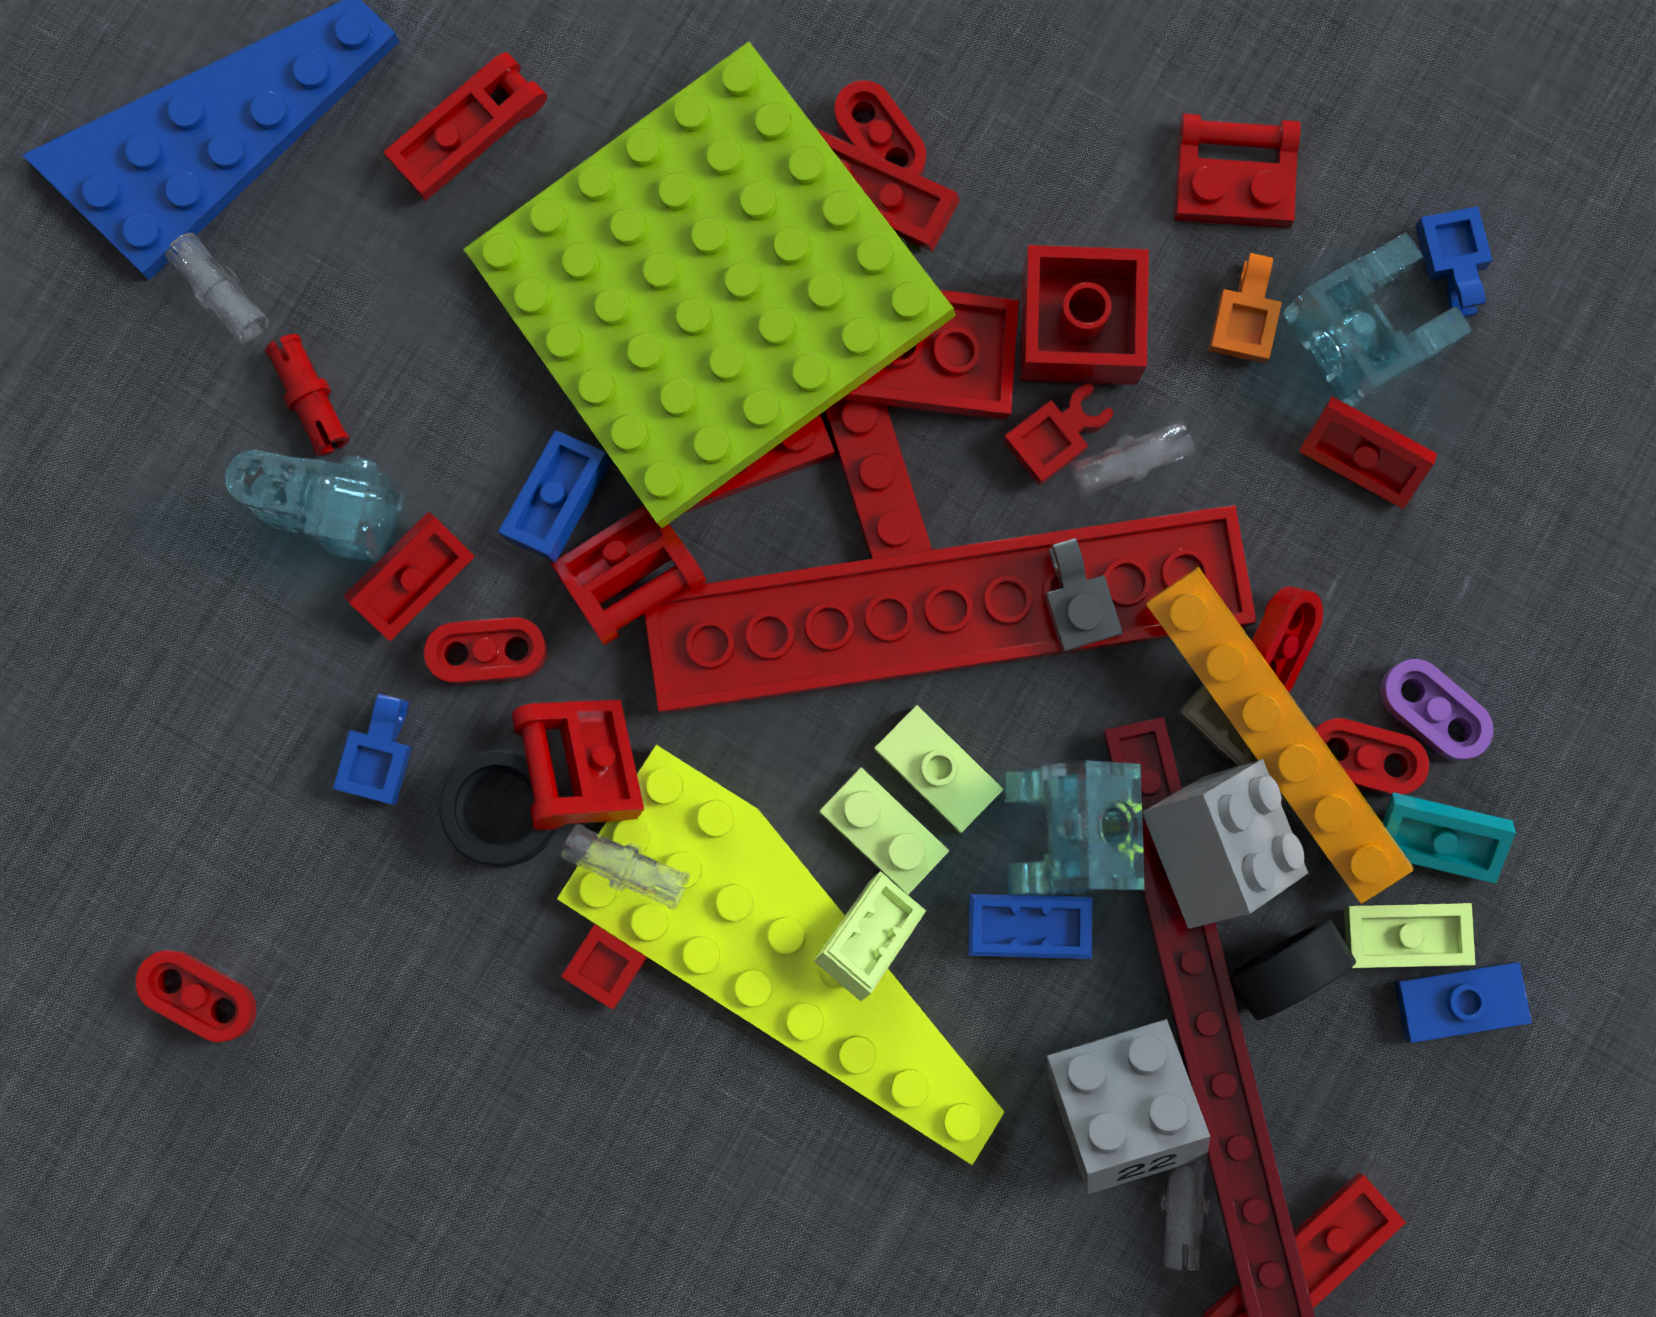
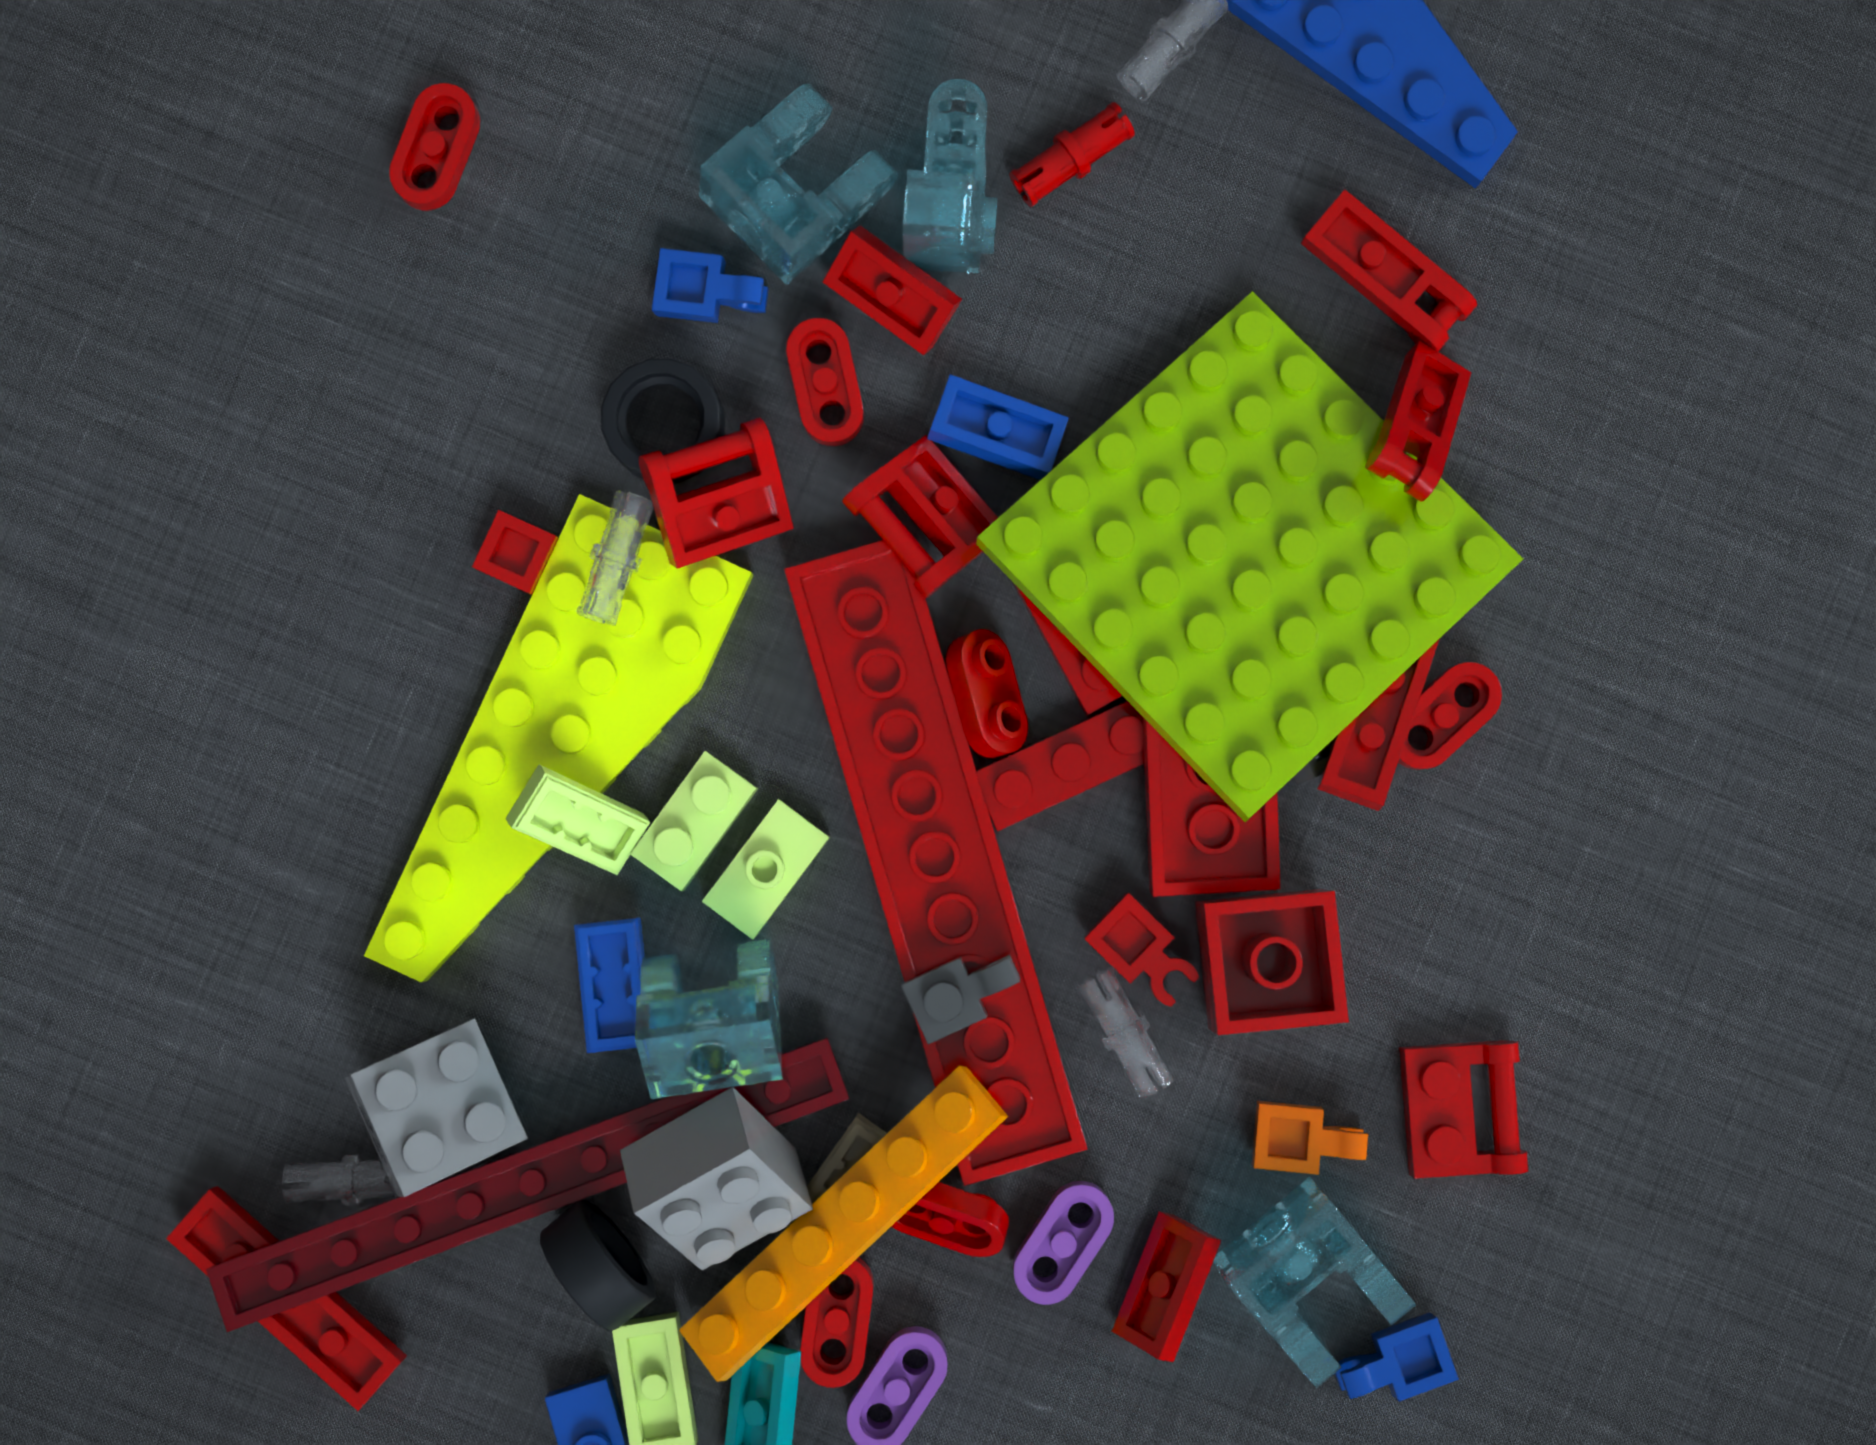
camera: 85 degrees right, 5 degrees up
none -> clear light blue brick [699,83,899,285]
none -> red plate [946,629,1028,758]
none -> medium lavender plate [1013,1181,1114,1305]
none -> red plate [1365,340,1472,502]

